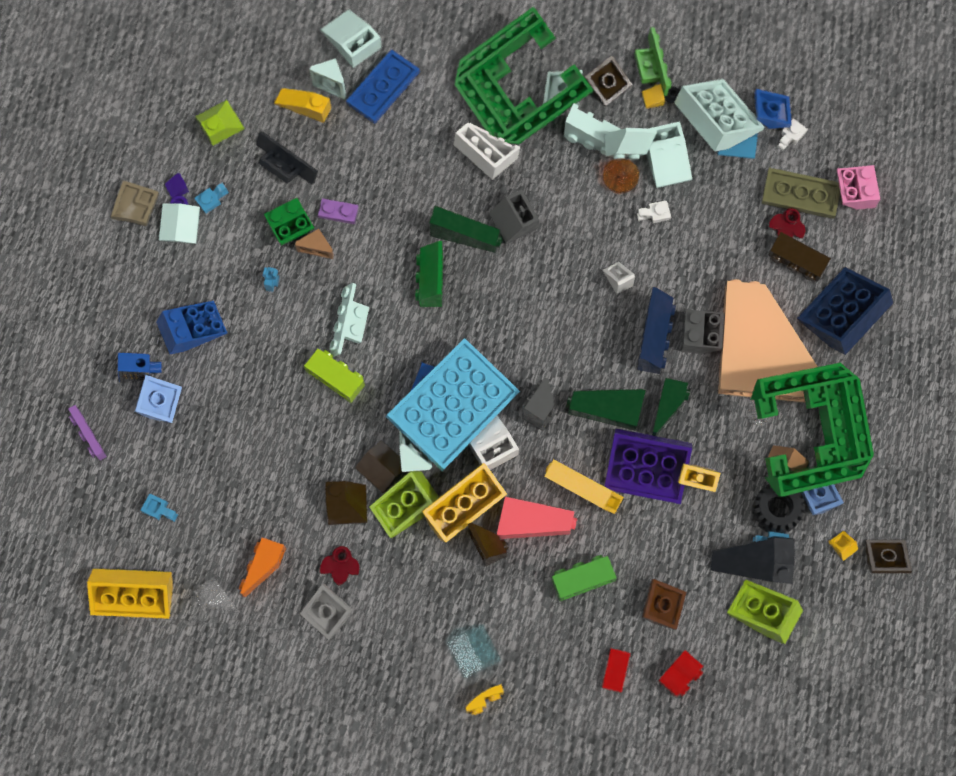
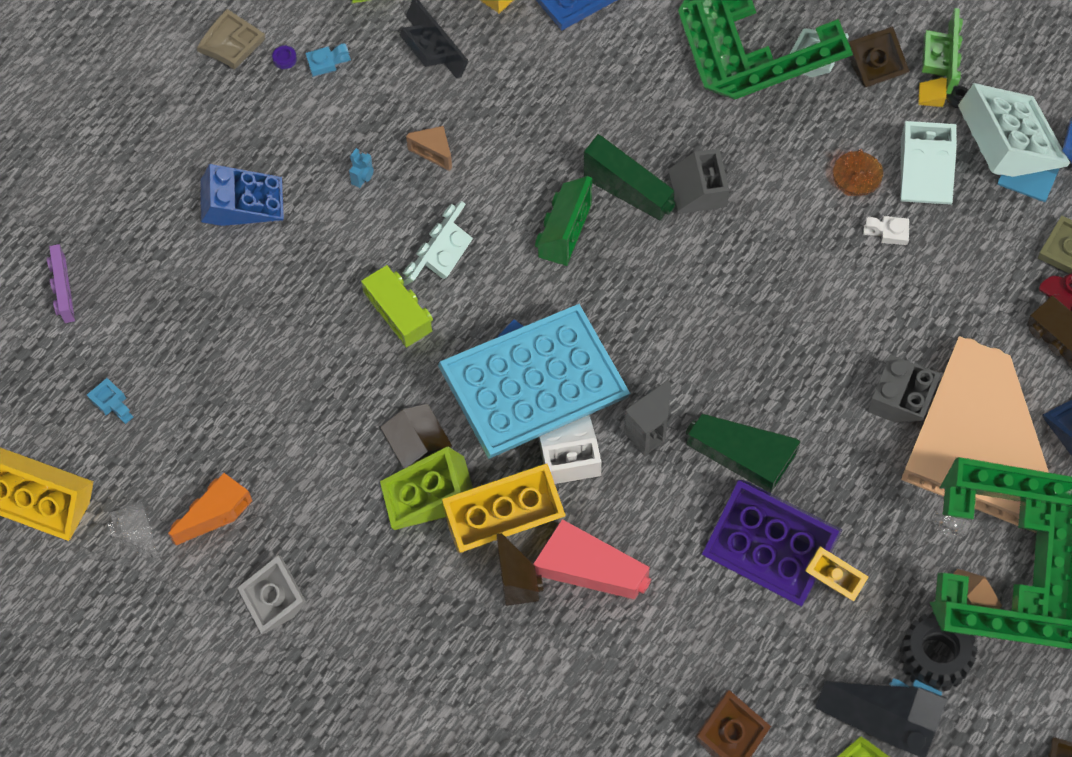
camera: 20 degrees right, 10 degrees down
blue torso [118,353,162,382] -> none
light blue slope [135,375,182,423] -> none
light aqua slope [159,204,200,244] -> none
dark purple slope [165,172,189,198] -> none
green slope [264,198,314,246] -> none
medium lavender plate [318,199,359,224] -> none
dark red plate [320,546,360,586] -> none
dark brown slope [325,481,367,525] -> none
light aqua slope [399,431,432,472] -> none
clear light blue slope [447,625,501,679] -> none
white wedge [453,122,520,180] -> none
yellow slope [544,459,624,514] -> none
bright green brick [551,555,616,601] -> none
light aqua wedge [564,103,621,156] -> none
white slope [603,262,635,294] -> none
light aqua slope [604,128,657,160] -> none
dark blue slope [637,287,676,374] -> none
dark green slope [652,378,690,436] -> none
medium blue slope [801,484,844,515] -> none
yellow slope [829,531,858,561] -> none

